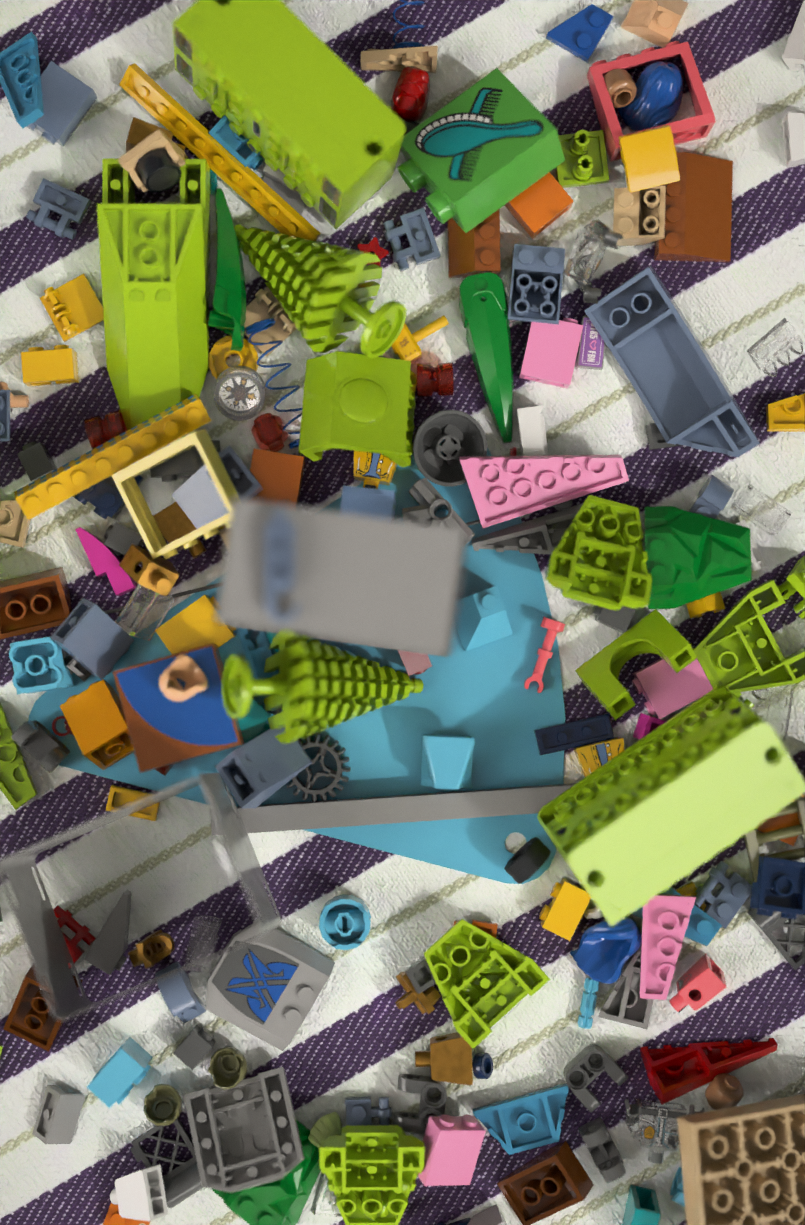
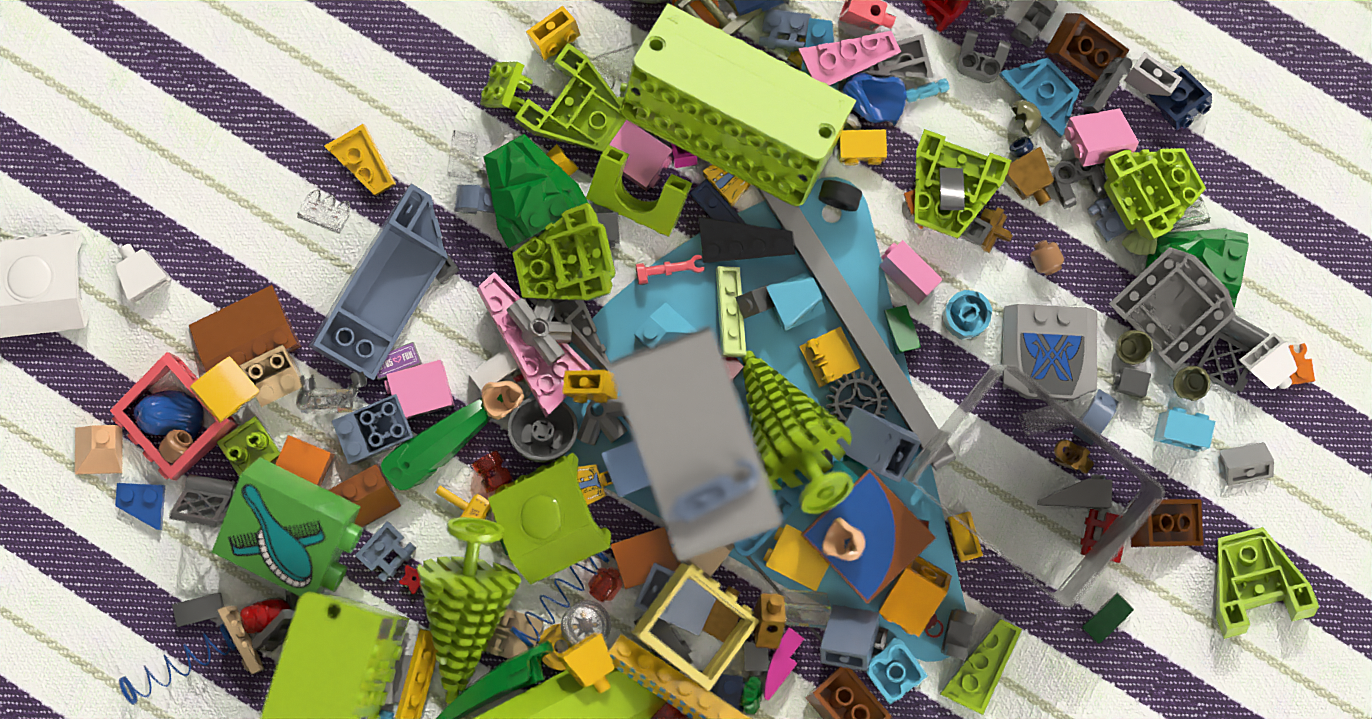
camera: 115 degrees left, 5 degrees down
none -> dark grey piece [169,474,237,527]
none -> dark grey slope [172,592,224,627]
none -> dark grey hinge [252,609,295,652]
none -> light nougat hair [481,381,524,420]
none -> light grey piece [506,298,572,366]
none -> yellow torso [557,632,614,693]
none -> yellow brick [562,370,618,403]
none -> black wing [699,217,795,263]
none -> yellowish green tile [716,266,746,357]
none -> dark grey brick [735,284,775,319]
none -> green gear [742,676,763,715]
none -> yellow hinge [799,326,861,388]
none -> bright pink brick [879,240,943,305]
none -> green slope [884,305,921,355]
none -> dark grey slope [939,168,964,210]
none -> olive hair [1011,100,1042,136]
none -> medium nougat head [1030,240,1064,276]
none -> dark grey hinge [1081,57,1133,112]

